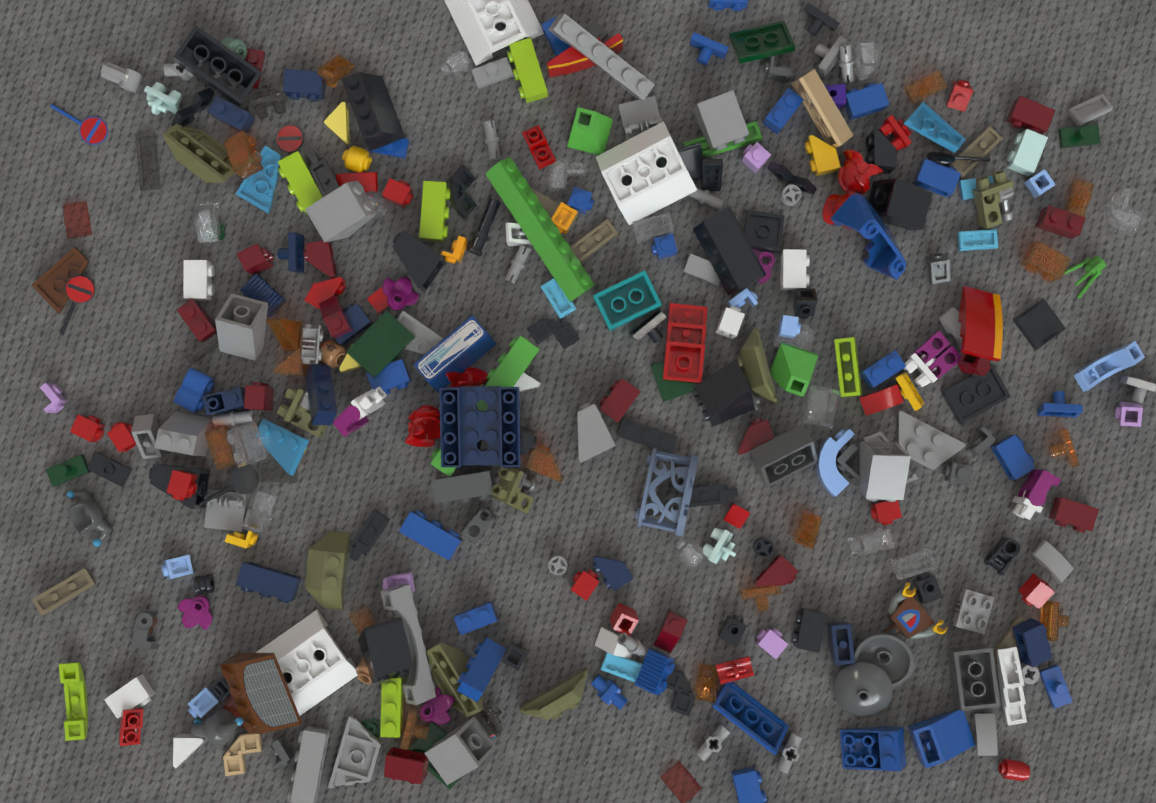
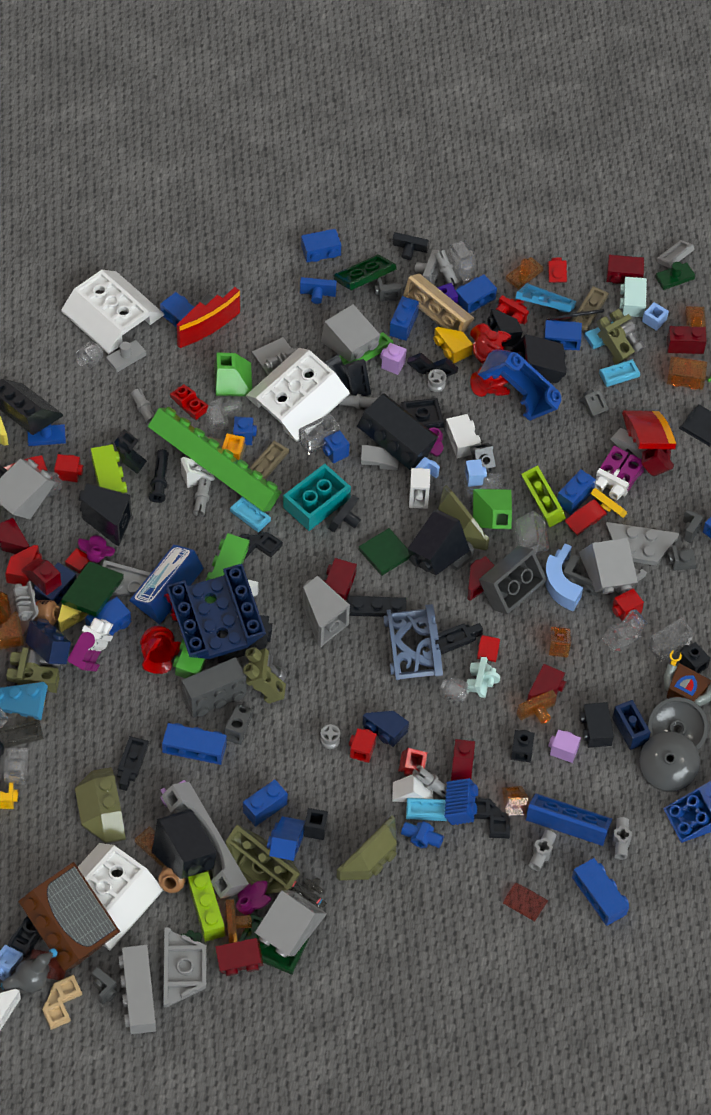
camera: 25 degrees left, 30 degrees down
dark blue brick [236,561,302,603] -> none
yellow head [342,146,372,173] -> none
light orange bracket [441,236,468,264] -> none
lime brick [507,38,548,103] -> none
clear orange slope [526,445,563,482] -> none
light grey arch [548,13,655,100] -> none
red slope [663,303,708,383] -> none
red hips [715,656,754,684] -> none
black wheel [753,538,774,558] -> none
black tile [941,364,1011,425] -> none

